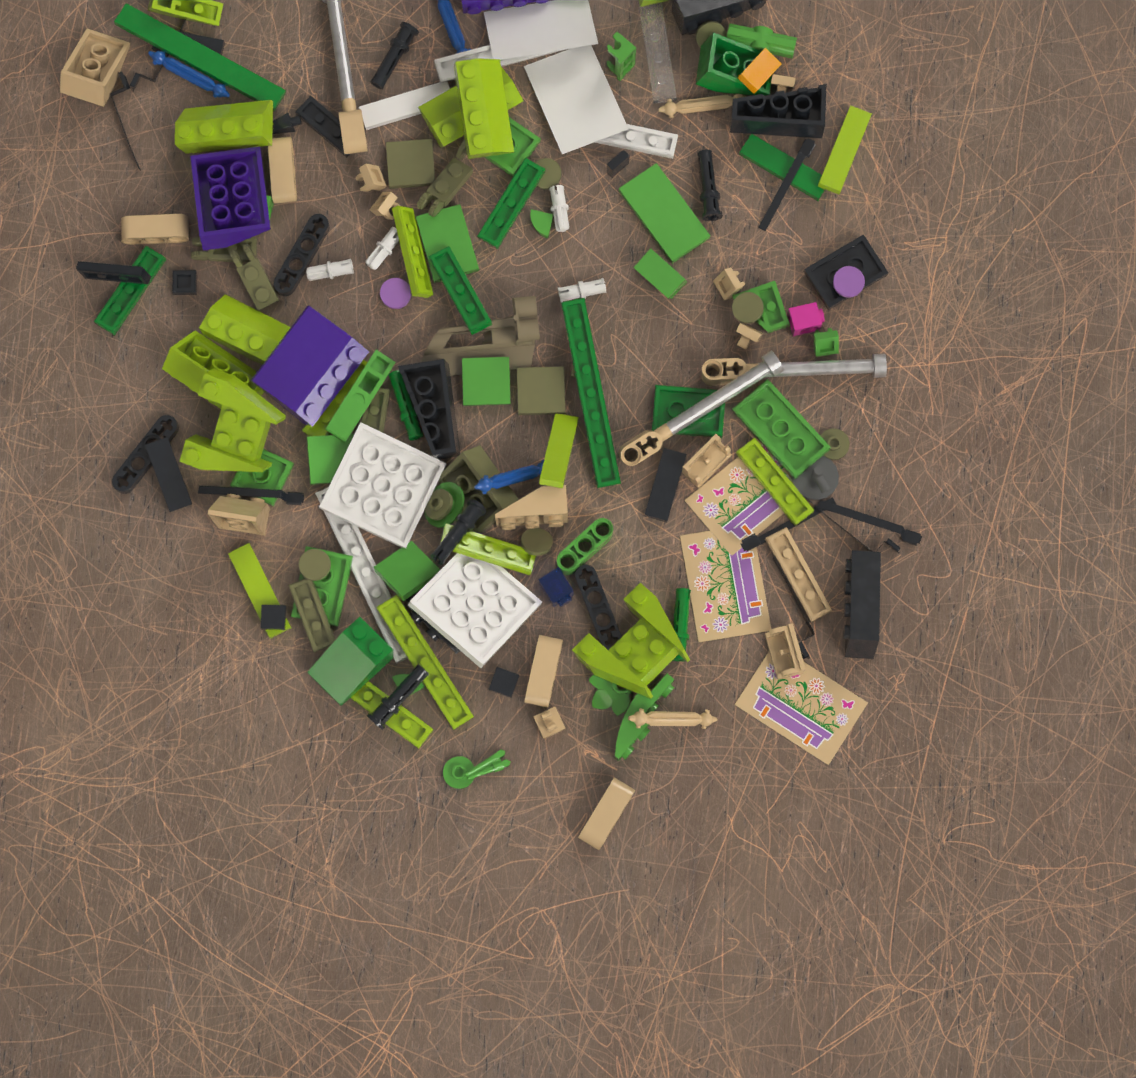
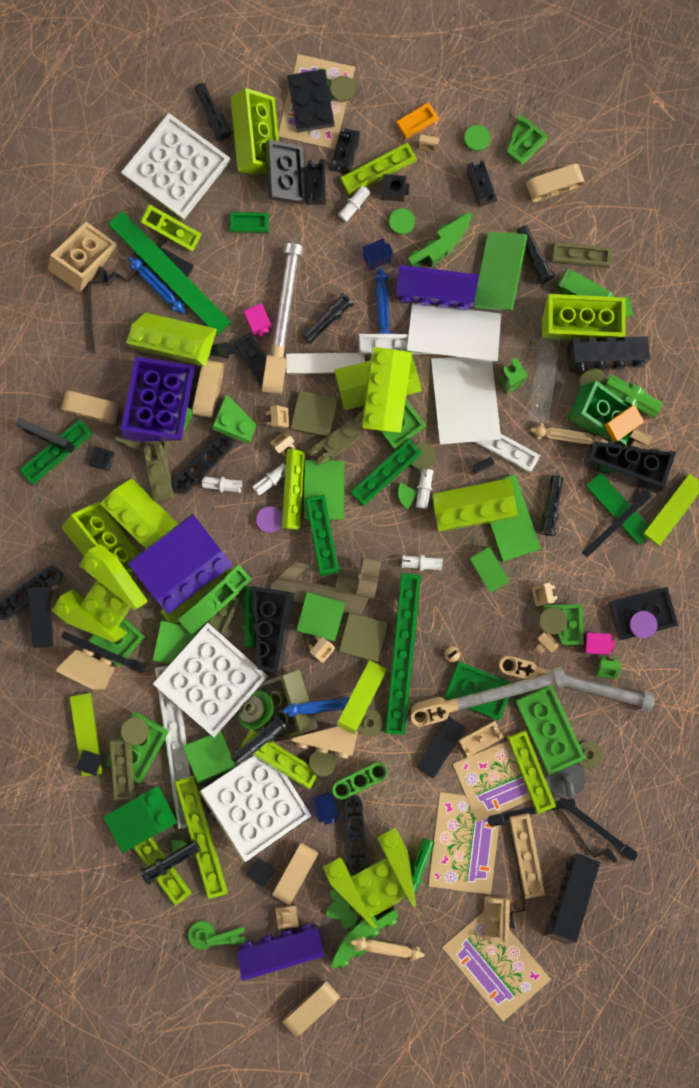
camera: 15 degrees right, 5 degrees up
none -> bright green wing [212,395,256,444]
none -> dark purple slope [237,923,324,981]
none -> dark pink brick [244,303,272,337]
none -> tan tile [308,636,335,663]
none -> olive piece [358,709,383,736]
none -> lime slope [433,478,518,533]
none -> tan hinge [444,646,460,662]

